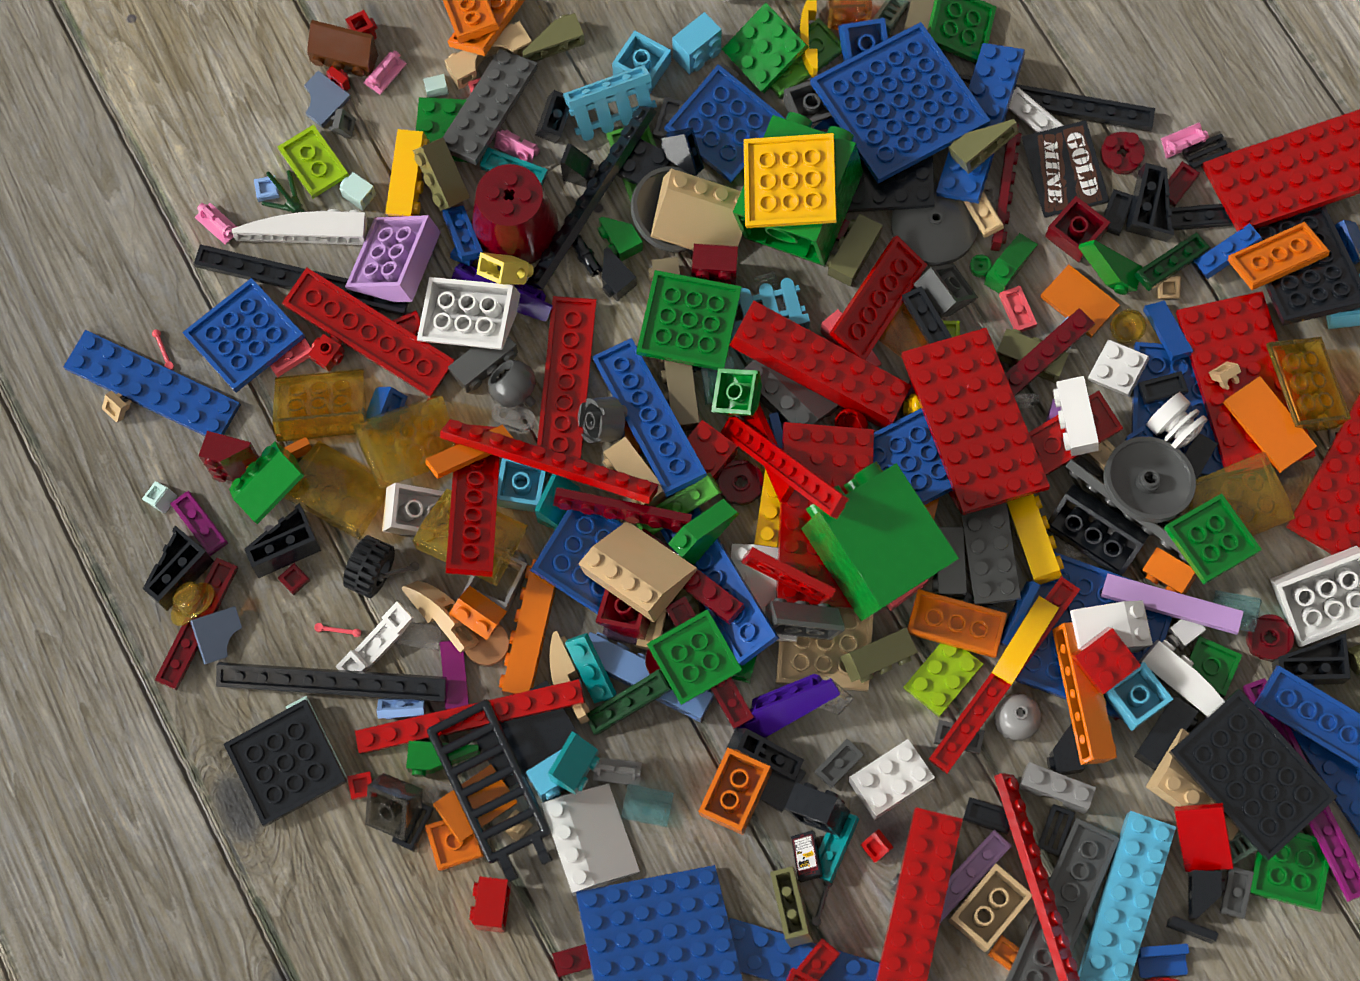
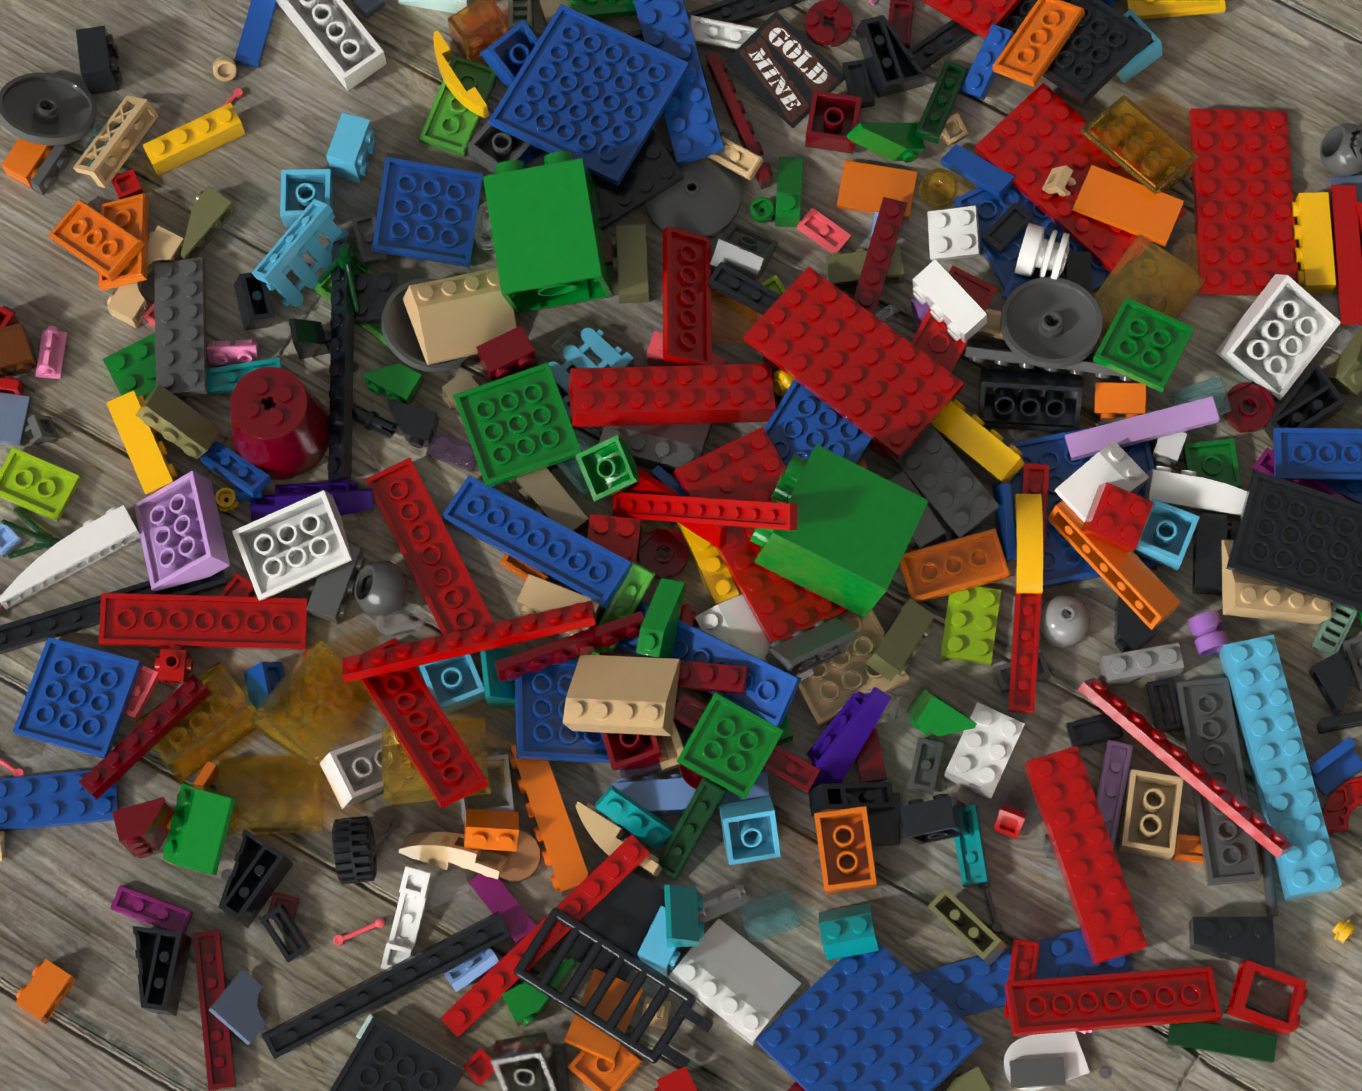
camera: 30 degrees left, 0 degrees up
light aqua slope [142,481,177,513] -> none
clear yellow piece [171,582,214,626] -> none
light aqua brick [340,172,376,211] -> none
light aqua slope [423,74,449,98] -> none
orange tile [425,424,514,479] -> none
light yellow torso [477,252,534,285] -> none
dark grey brick [578,396,627,443] -> none
black slope [661,127,704,176] -> none
green plate [721,2,809,93] -> none
red tile [741,547,836,603] -> none
yellow plate [744,133,837,228] -> none
tile [791,830,823,883] -> none
red hair [834,408,868,429] -> none
olive slope [949,119,1019,174] -> none
red tile [1174,803,1234,872] -> none
none -> orange brick [15,959,76,1024]
none -> dark red plate [79,675,211,800]
none -> yellow plate [215,488,238,512]
none -> black tile [259,903,311,962]
none -> dark green plant [318,243,369,312]
none -> clear purple plate [426,430,477,473]
none -> red plate [680,603,698,626]
none -> medium azure brick [719,796,781,865]
none -> teal slope [819,902,879,961]
none -> dark red tile [856,728,887,783]
none -> green slope [905,687,977,736]
none -> medium lavender wheel [1187,611,1230,656]

